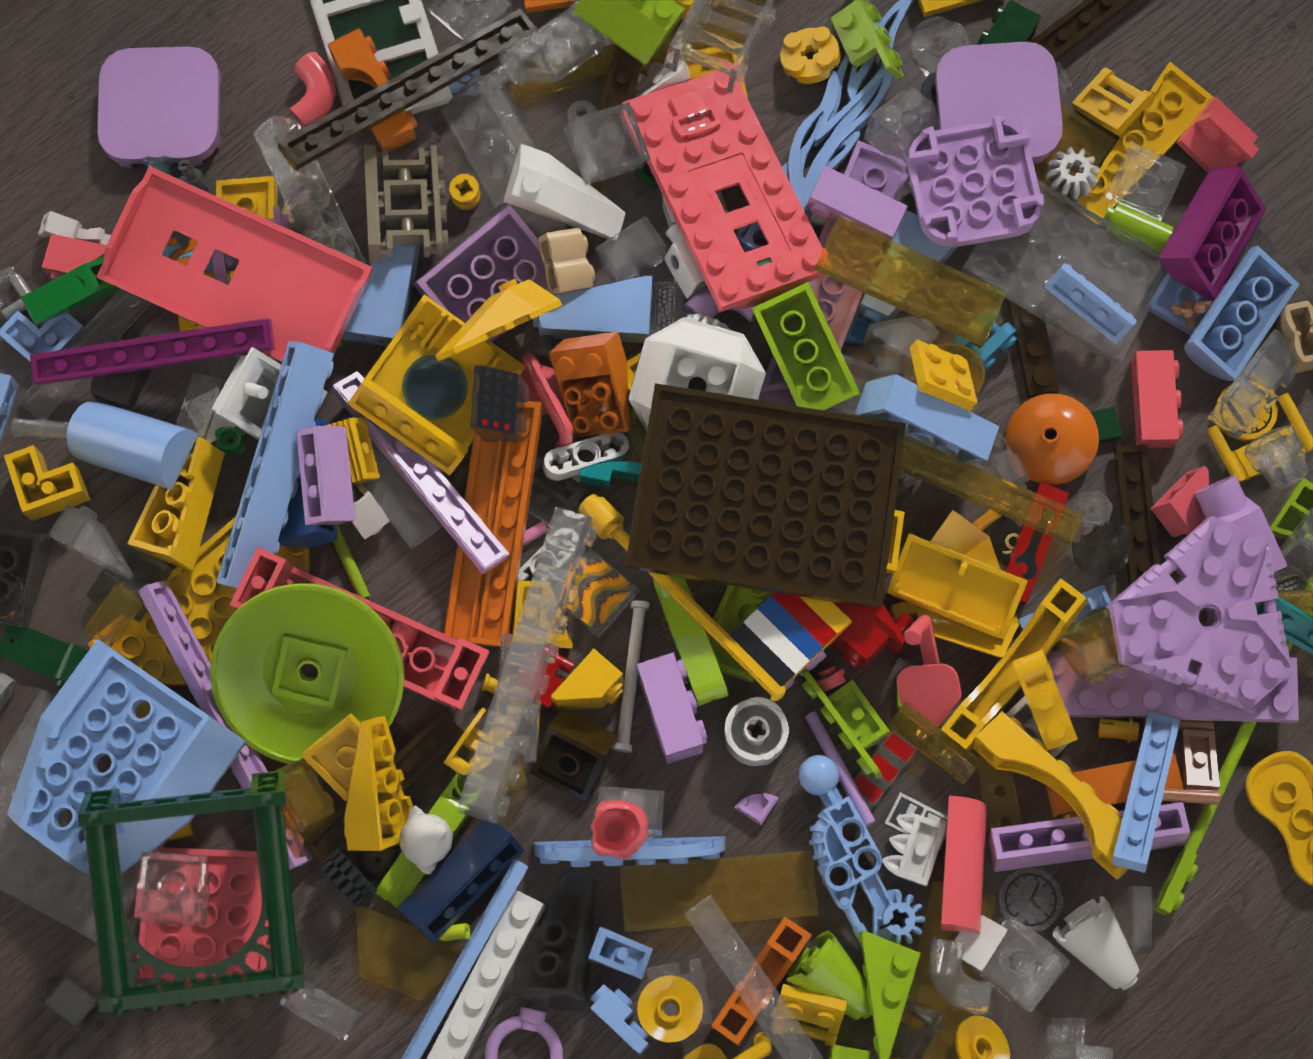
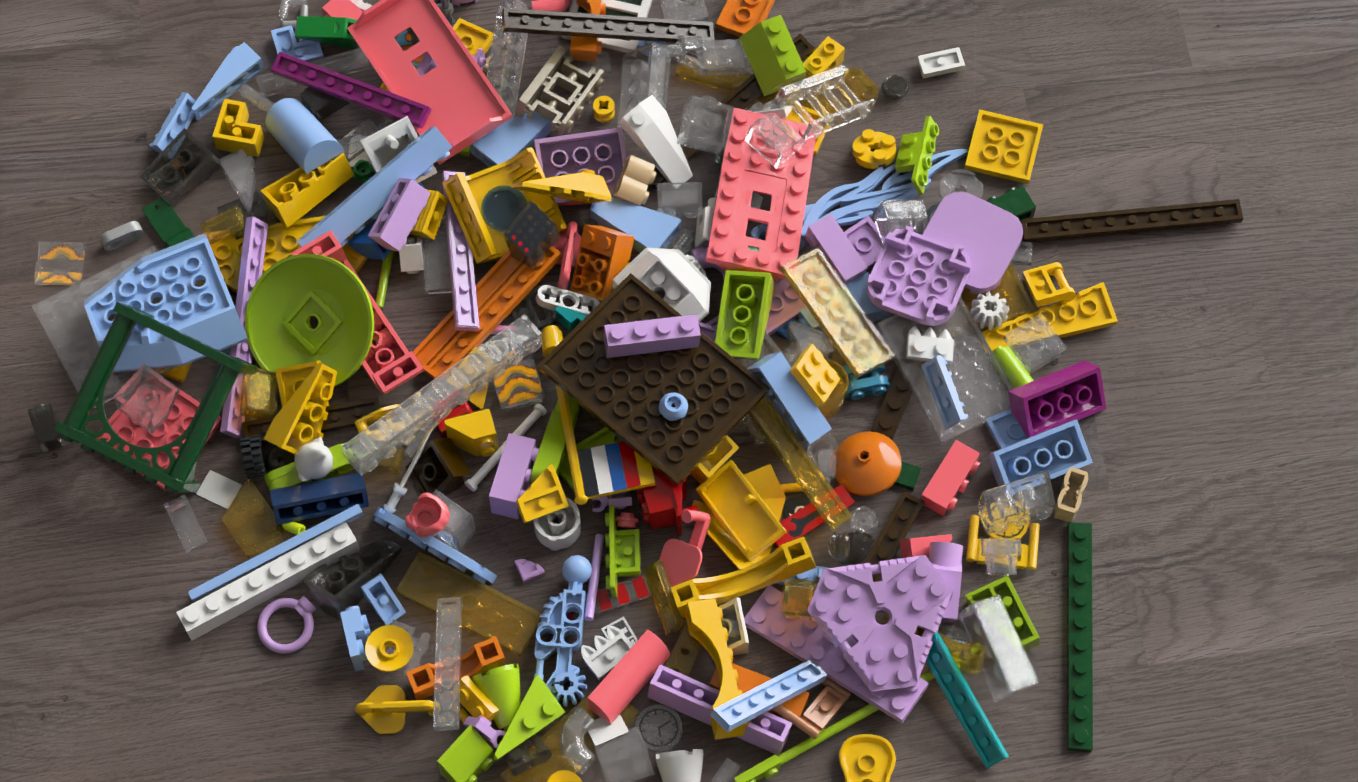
camera: 30 degrees right, 10 degrees down
yellow plate [1012,649,1078,751] -> none
yellow pin [1098,717,1139,744] -> none
medium nougat plant [1171,299,1212,329] -> none
coral bracket [1176,97,1259,173] -> none
none -> white sticker [196,470,242,509]
none -> white sword [384,433,430,513]
none -> lavender plate [463,716,506,749]
none -> yellow wing [516,464,569,523]
none -> lavender brick [603,314,701,358]
none -> light blue plate [659,393,688,421]
none -> clear slope [745,113,807,169]
none -> white plate [906,326,954,364]

